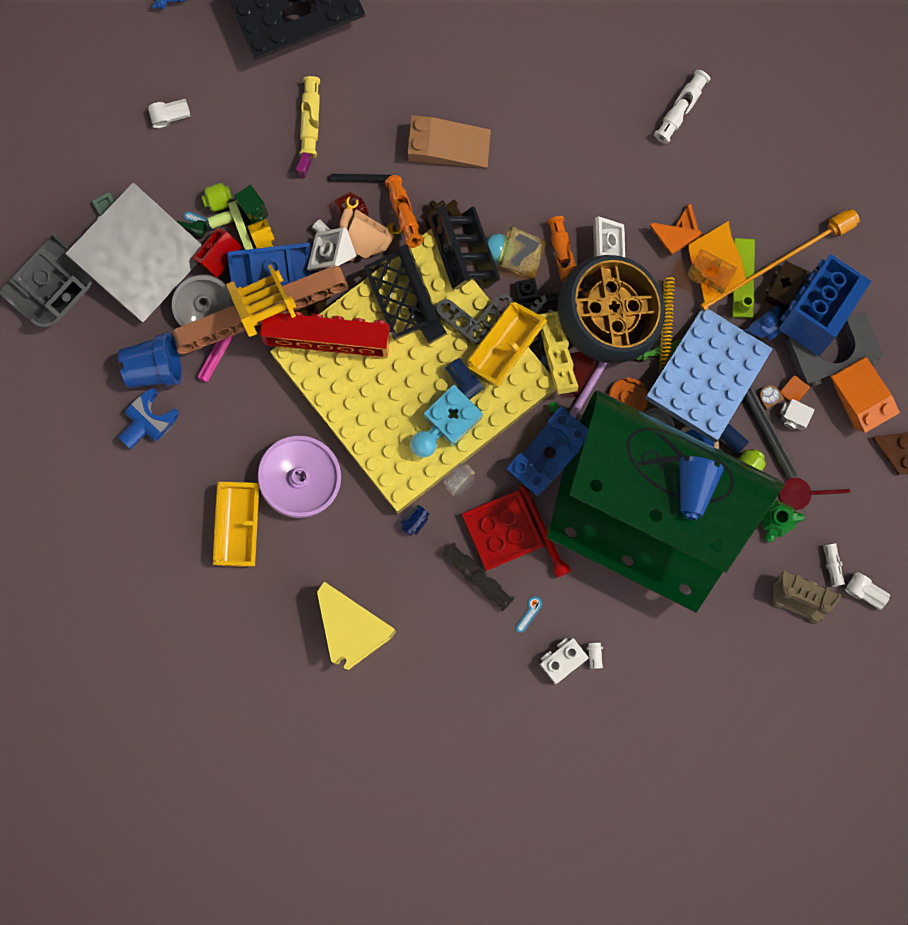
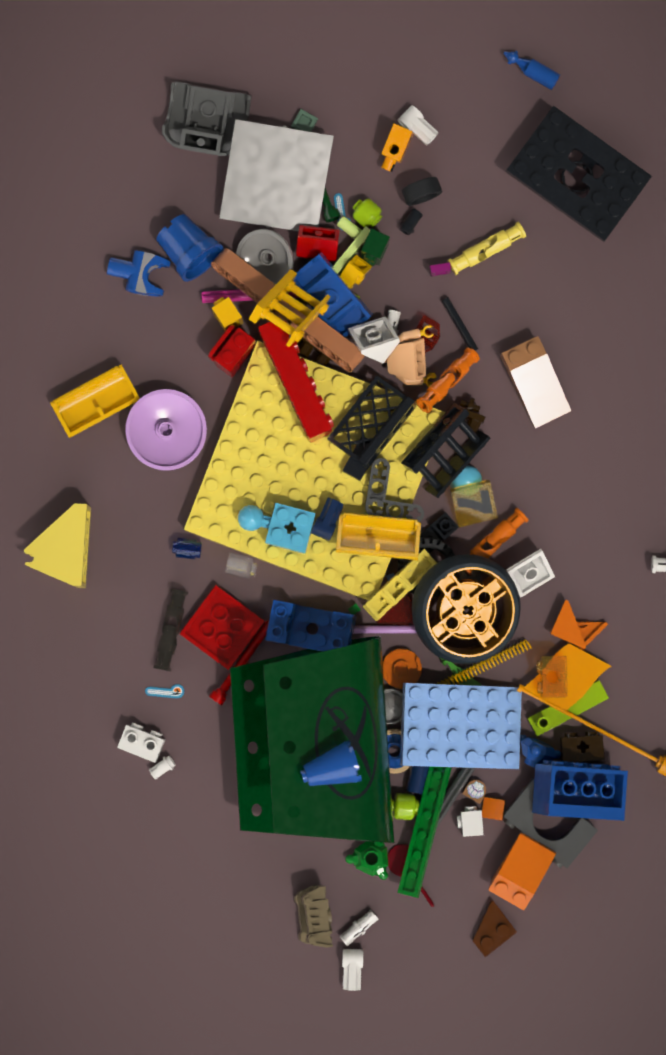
camera: 65 degrees right, 5 degrees up
none -> red brick [208,324,256,378]
none -> yellow brick [212,297,243,332]
none -> light orange torso [381,124,414,172]
none -> green plate [397,767,452,898]
none -> black pin [400,209,423,235]
none -> black tyre [402,177,442,206]

